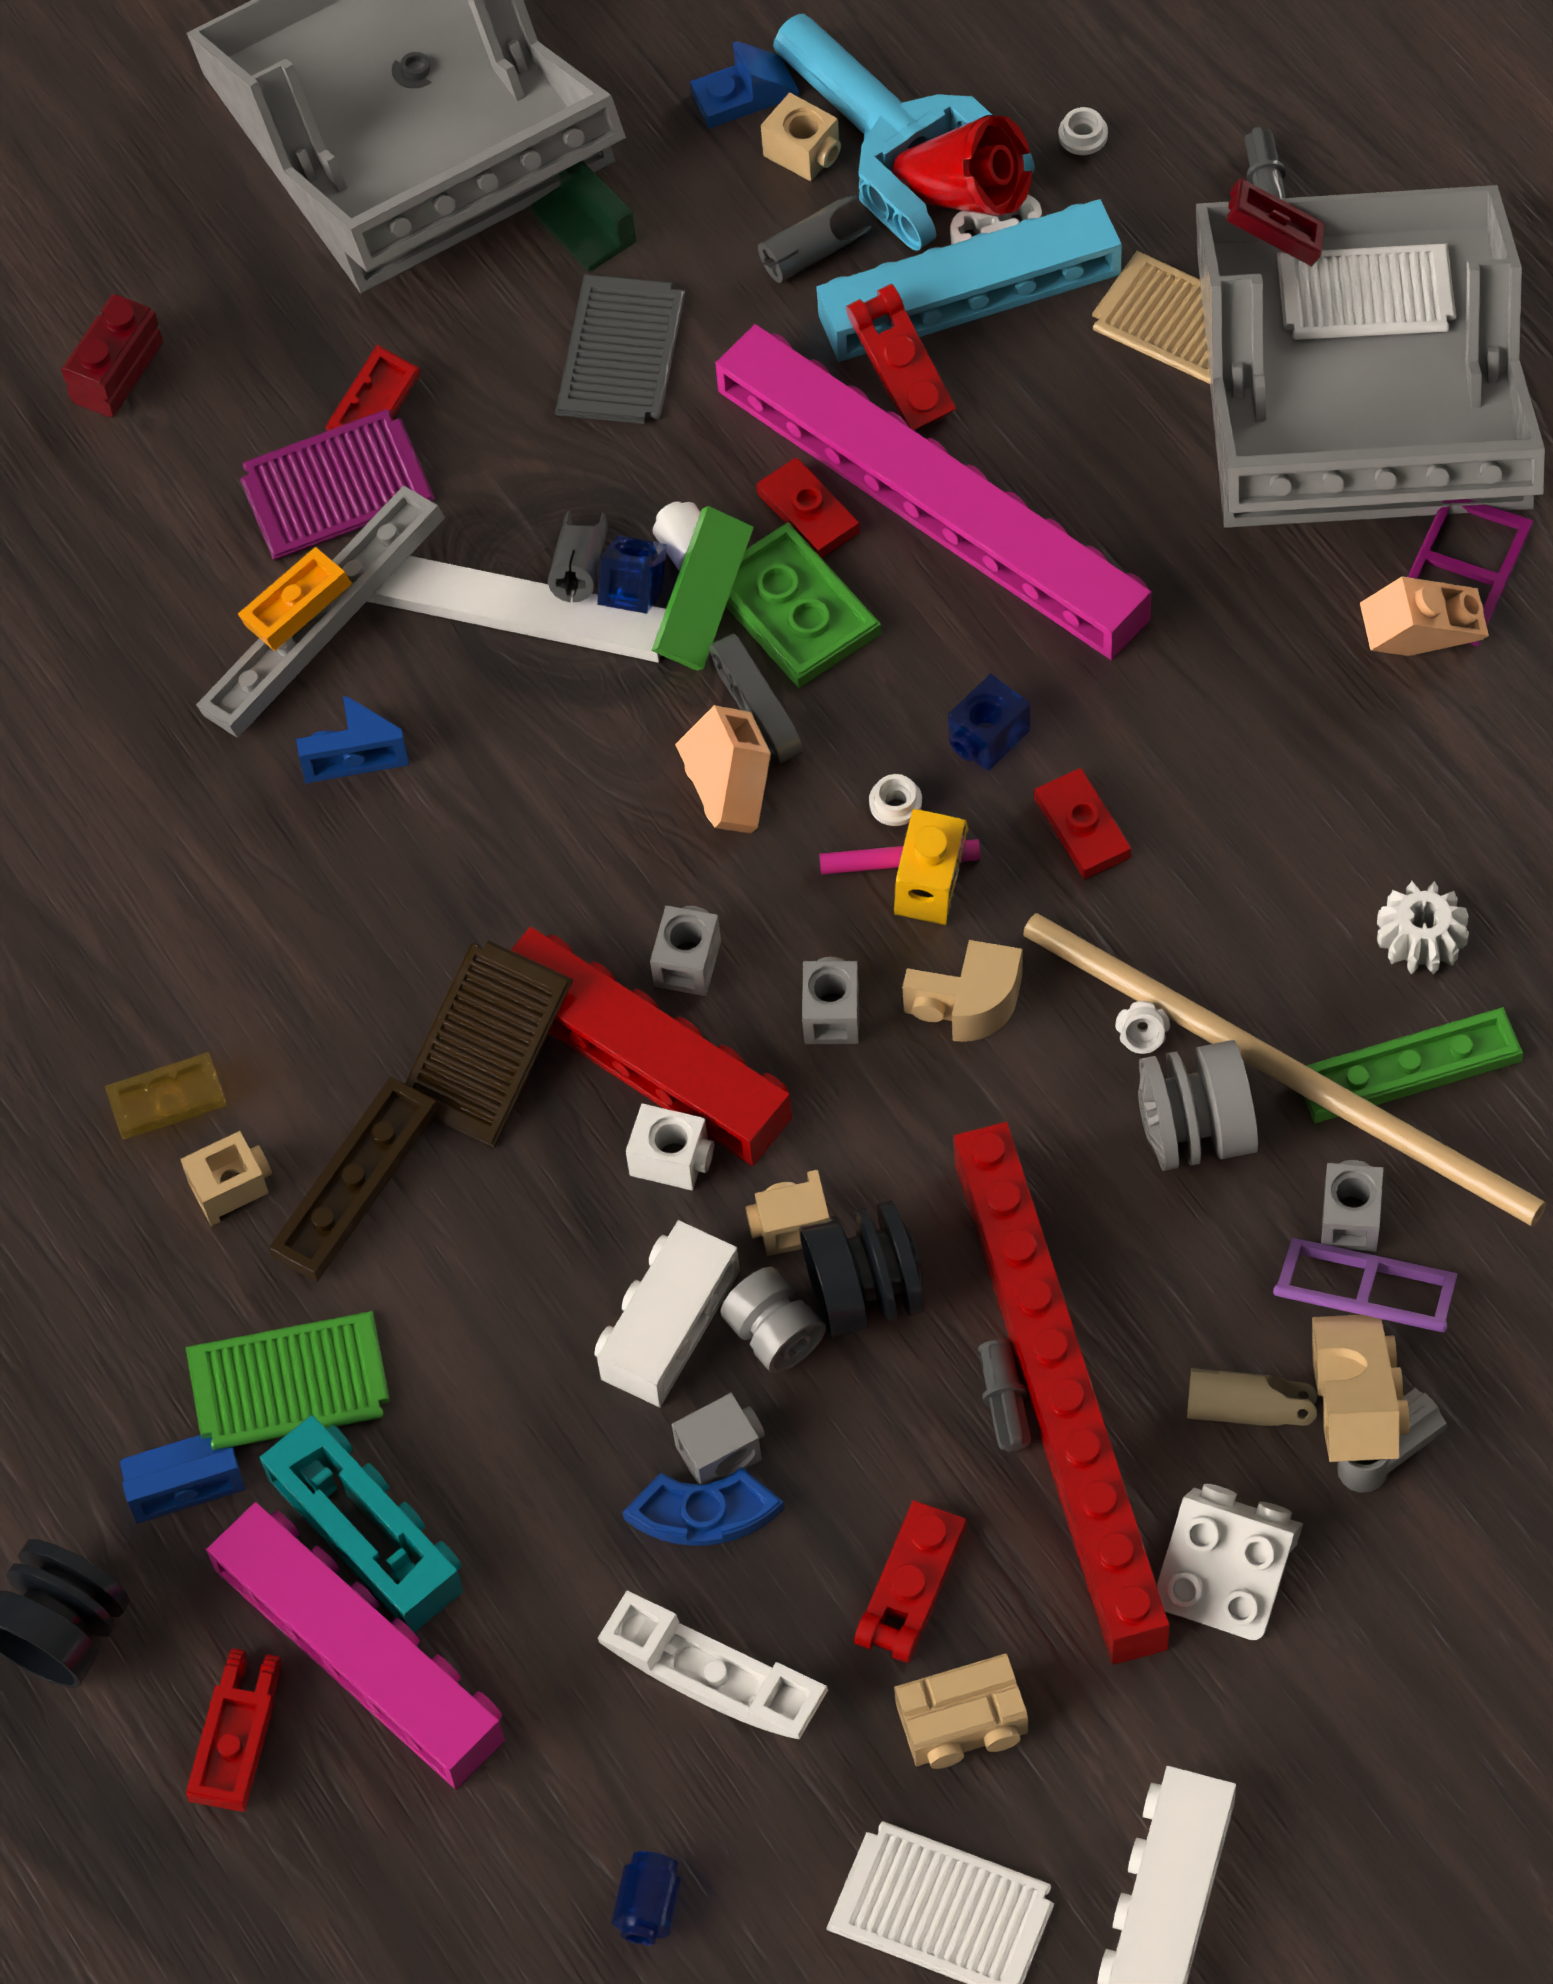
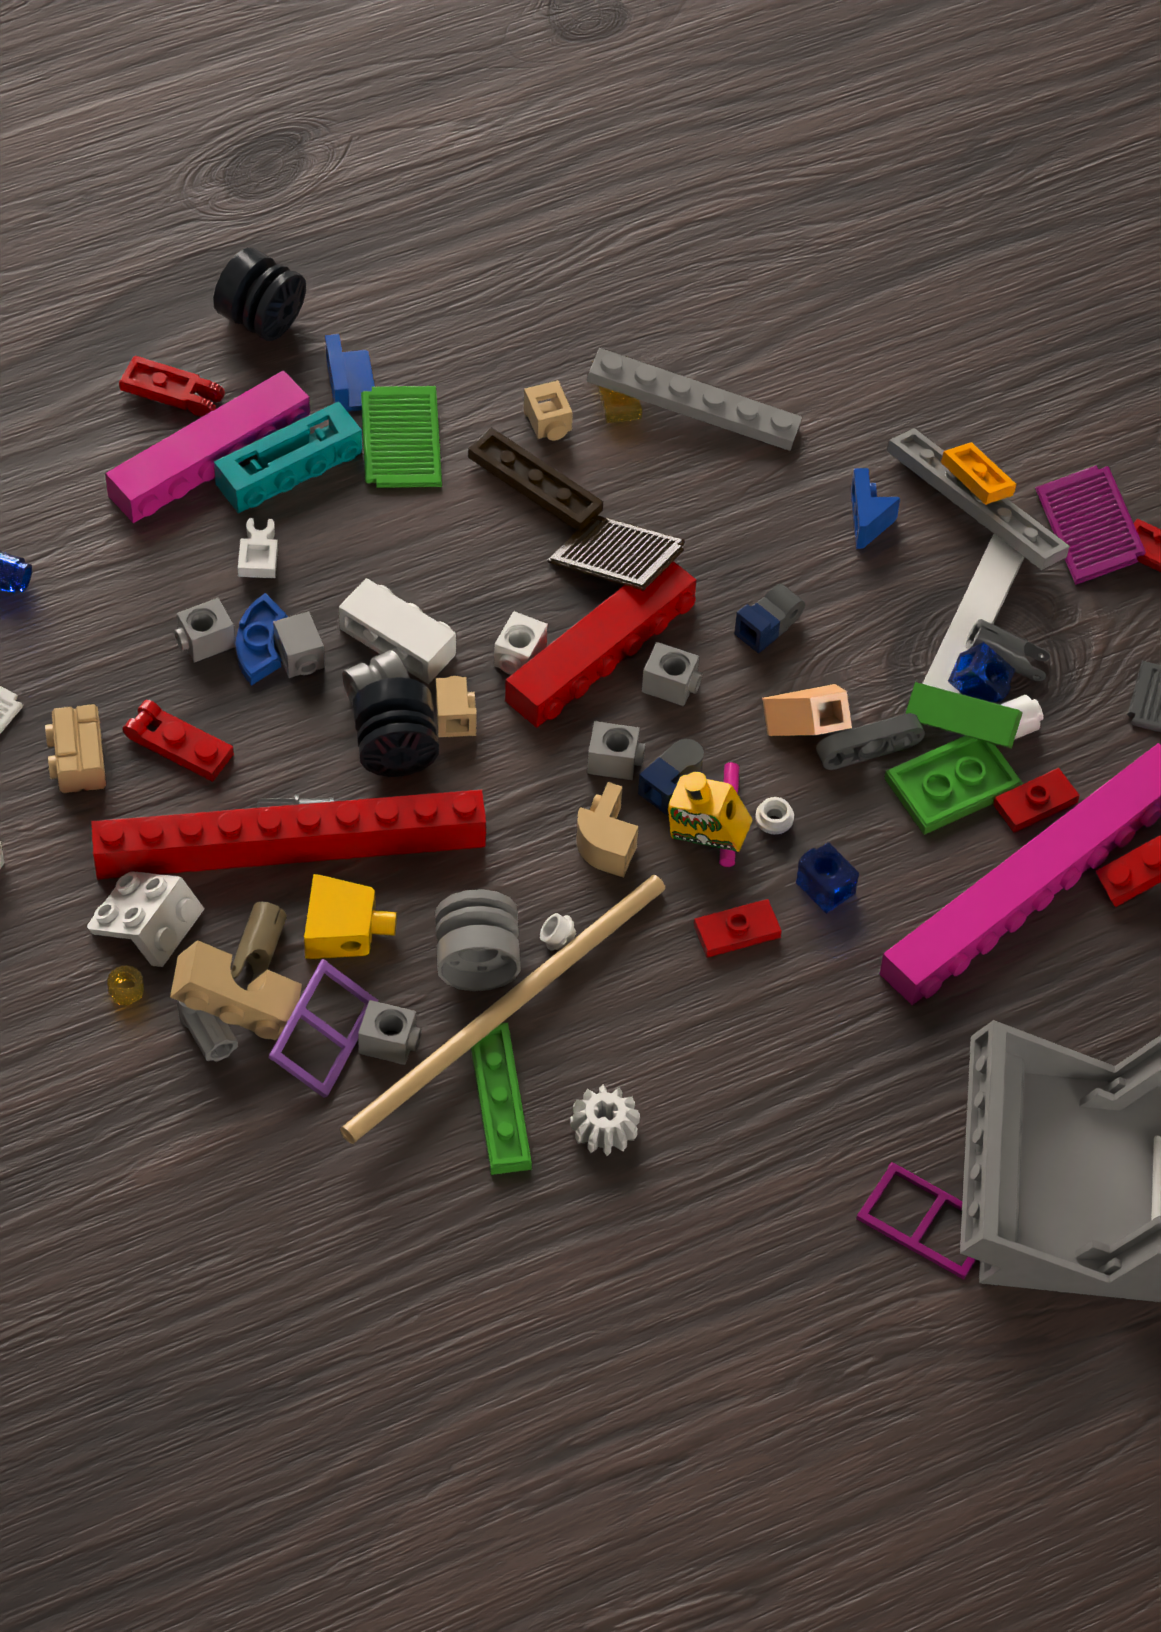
camera: 90 degrees right, 5 degrees down
white slope [598,1591,828,1739] -> none
light nougat slope [1360,576,1489,656] -> none
none -> clear yellow axle [107,965,144,1005]
none -> light grey brick [174,598,235,663]
none -> white plate [238,518,278,578]
none -> yellow torso [304,874,397,959]
none -> light grey plate [587,348,802,451]
none -> leg [638,739,704,815]
none -> leg [734,584,805,654]

